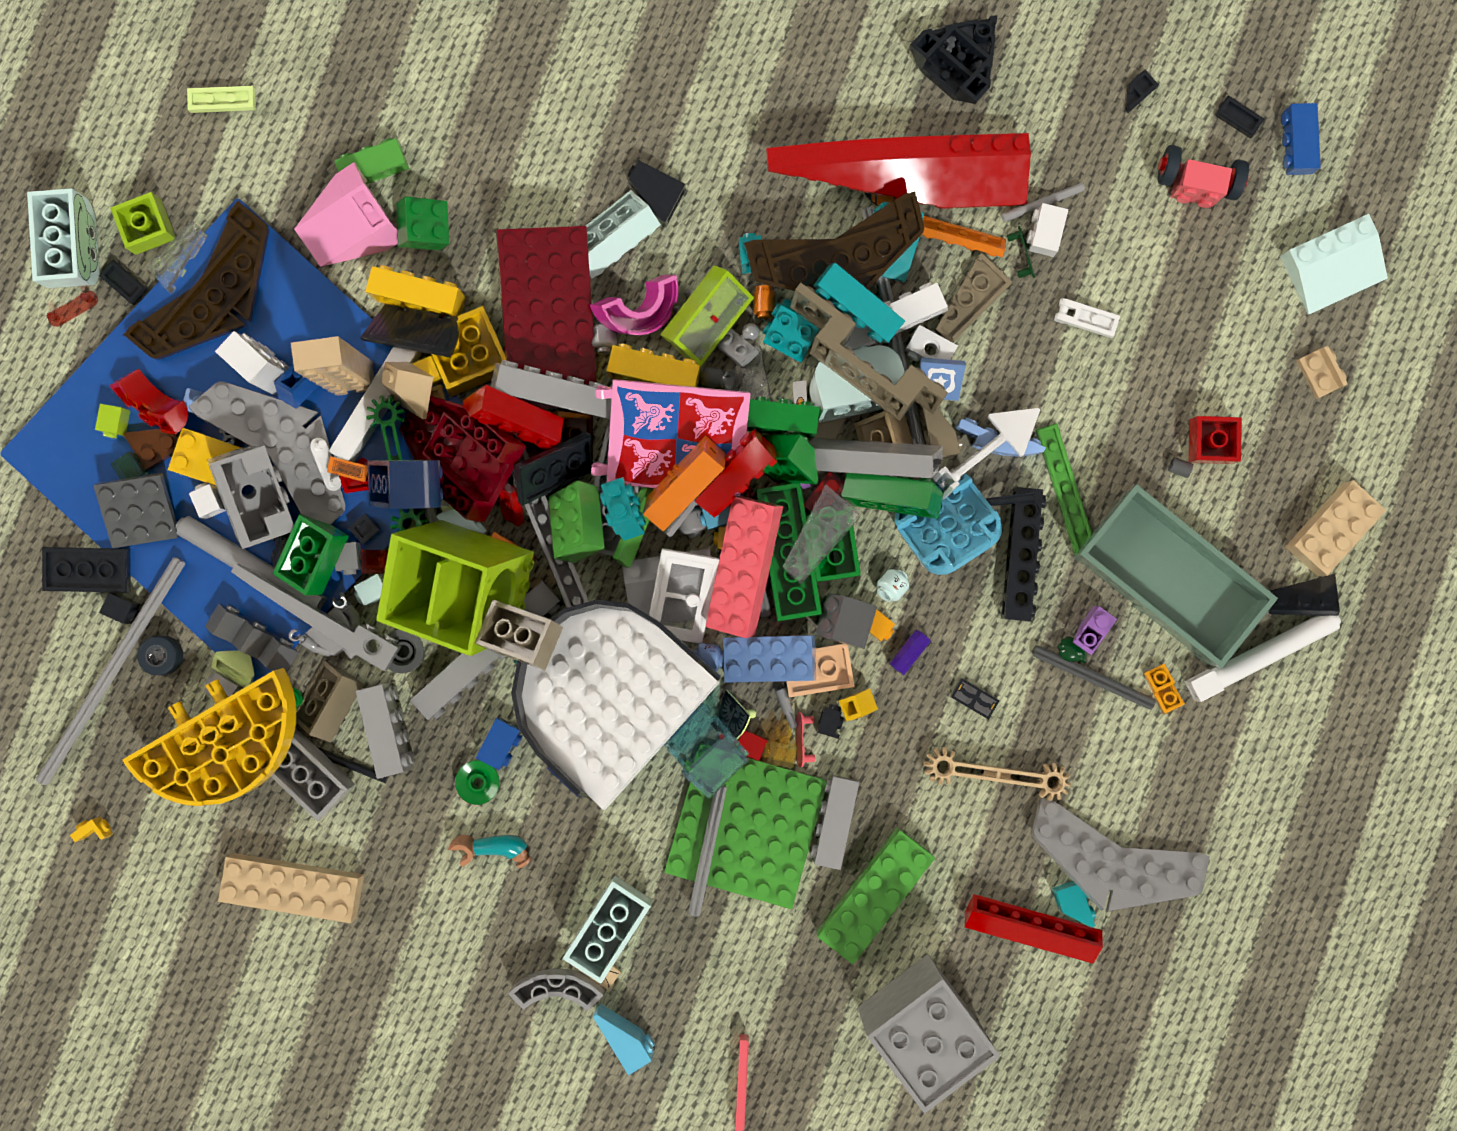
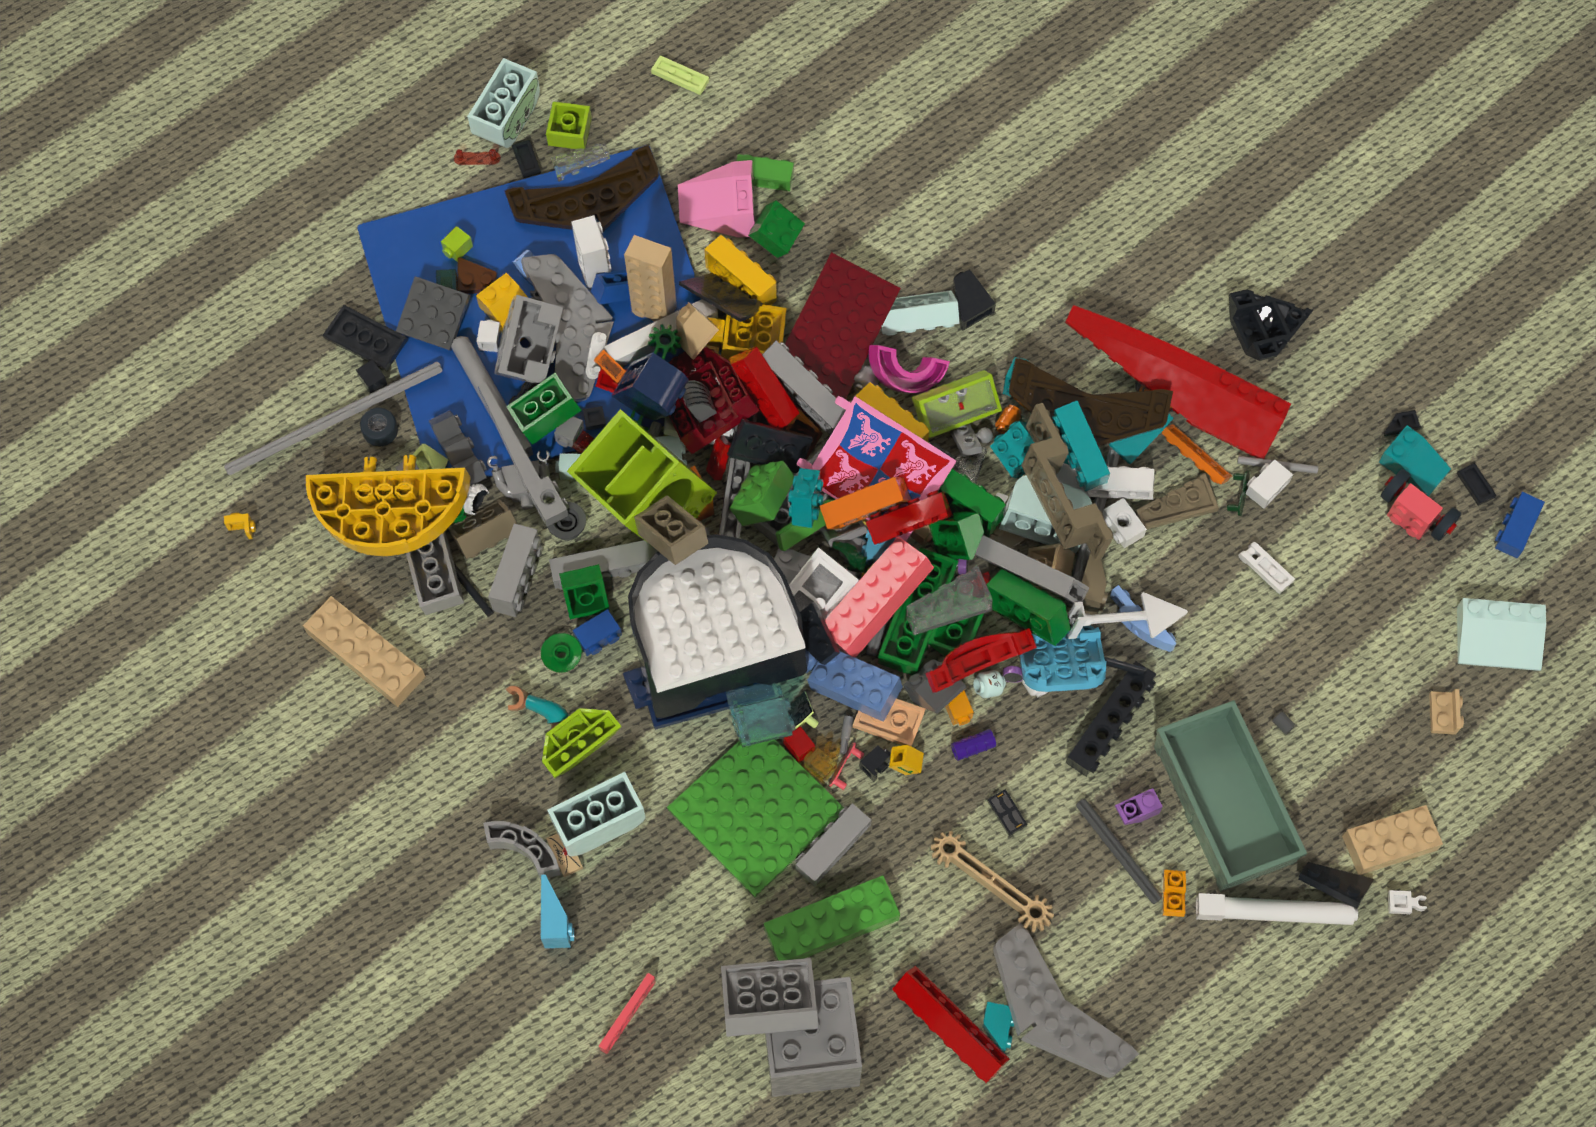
camera: 30 degrees right, 20 degrees down
red brick [109,369,188,434] -> none
light grey axle [688,784,727,917] -> none
medium blue tile [919,357,966,401] -> none
bright green tile [1035,423,1092,555] -> none
dark green animal [1058,637,1087,663] -> none
red brick [1188,416,1242,464] -> none
none -> white hair [463,483,489,515]
none -> lime wedge [542,708,622,778]
none -> green brick [559,564,610,620]
none -> dark grey brick [684,380,717,423]
none -> light grey slope [721,958,818,1037]
none -> black wing [800,603,840,665]
none -> dark green helmet [832,541,868,573]
none -> red piece [925,628,1037,693]
none -> tile [1003,666,1023,683]
none -> teal slope [1379,425,1451,497]
none -> white plate [1388,890,1427,914]

